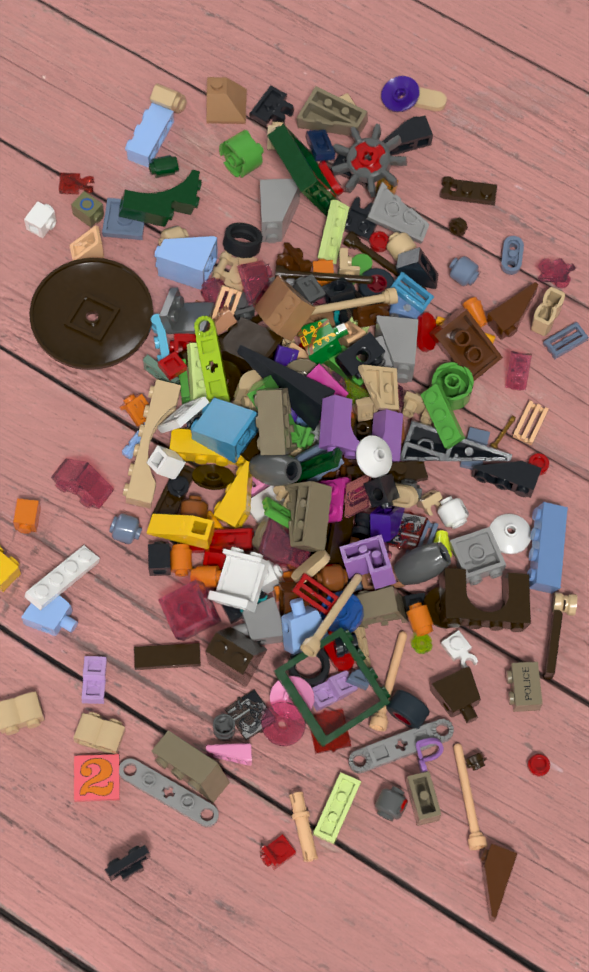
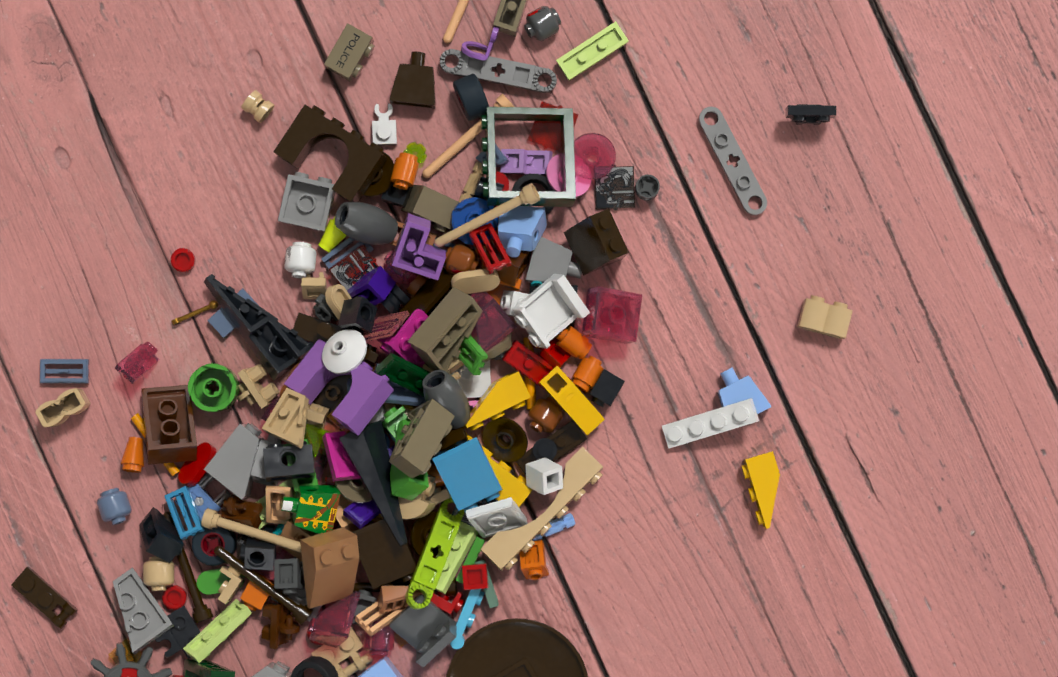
camera: 145 degrees left, 20 degrees up
orange brick [13,498,41,534] -> none
clear pink brick [51,458,114,509] -> none
tan brick [74,712,126,755] -> none
tile [74,754,120,802] -> none
lavender slope [81,656,107,704] -> none
sand blue head [109,513,142,544] -> none
dark brown tile [134,643,201,670] -> none
dark tan wedge [152,730,230,803] -> none
bright pink slope [206,743,252,766] -> none
red bracket [260,834,296,870] -> none
light nougat pin [289,792,318,862] -> none
bright green plate [420,383,465,449] -> none
dark brown plate [449,217,468,236] -> none
dark brown plate [465,752,487,771] -> none
black slope [471,461,542,498] -> none
reddish brown slope [487,282,539,340] -> none
white dish [490,514,531,554] -> none
sand blue plate [501,236,524,275] -> none
light nougat tile [513,401,549,446] -> none
medium blue brick [527,502,568,594] -> none
clear pink hips [537,258,576,288] -> none
dark brown tile [543,610,563,680] -> none

